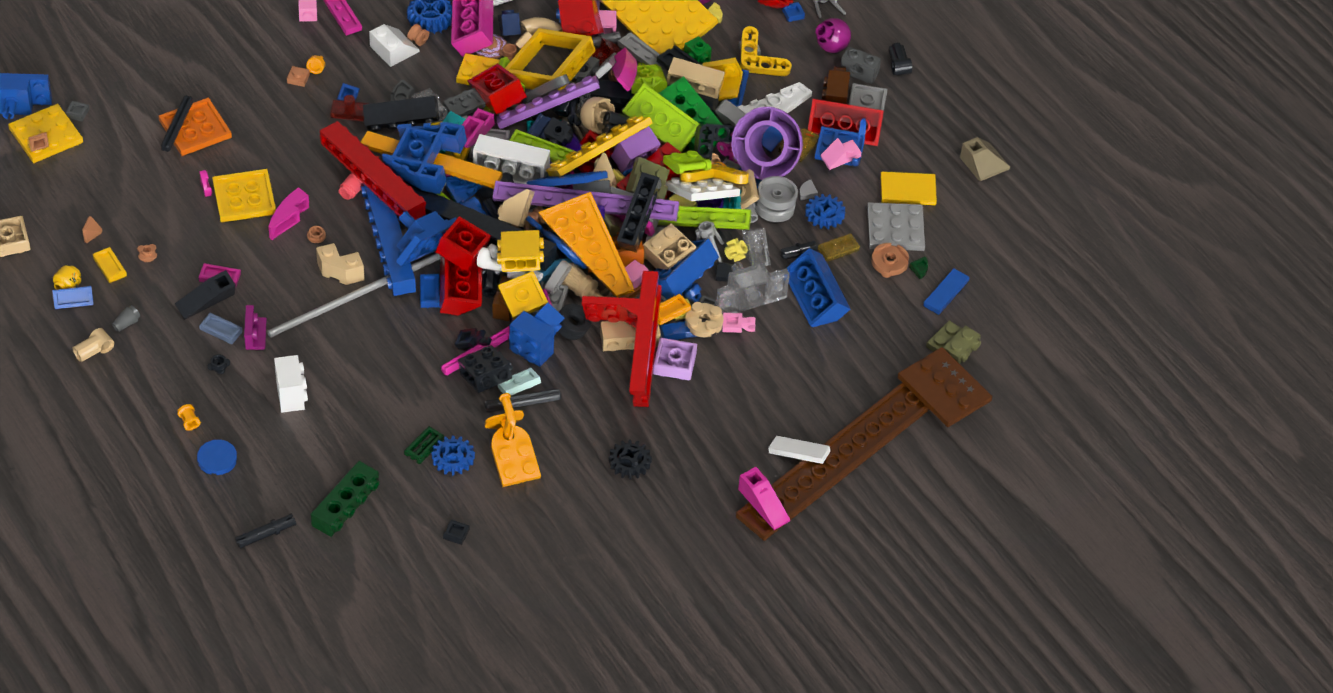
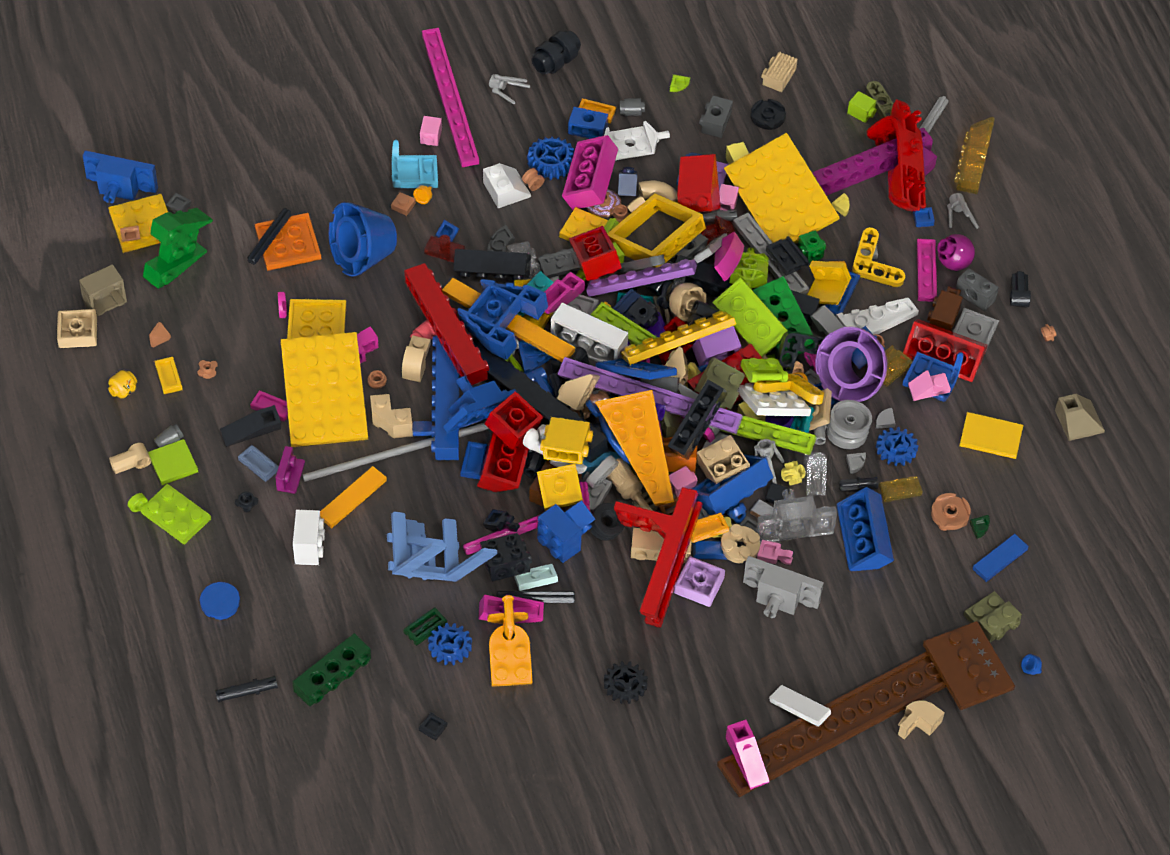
camera: 15 degrees right, 5 degrees up
tile [52,286,94,309] -> none
light orange bush [177,404,201,431] -> none
tan brick [666,57,725,99] -> none
light grey plate [867,202,925,251] -> none
none -> dark tan container [79,264,127,316]
none -> lime tile [127,493,148,512]
none -> lime plate [140,484,211,545]
none -> green wedge [143,208,213,289]
none -> lime tile [148,439,198,485]
none -> yellow plate [281,332,368,447]
none -> light orange tile [320,466,387,529]
none -> blue cone [329,202,397,276]
none -> medium blue piece [387,512,497,582]
none -> medium azure piece [392,140,438,188]
none -> tan brick [402,335,431,382]
none -> blue slope [413,421,432,436]
none -> dark pink slope [479,595,544,623]
none -> light grey brick [743,556,824,618]
none -> flat silver piece [750,499,777,524]
none -> light grey tile [846,452,866,474]
none -> tan brick [898,701,945,739]
none -> dark pink tile [917,239,937,302]
none -> blue tile [1021,654,1042,675]
none -> nougat plate [1041,324,1056,342]

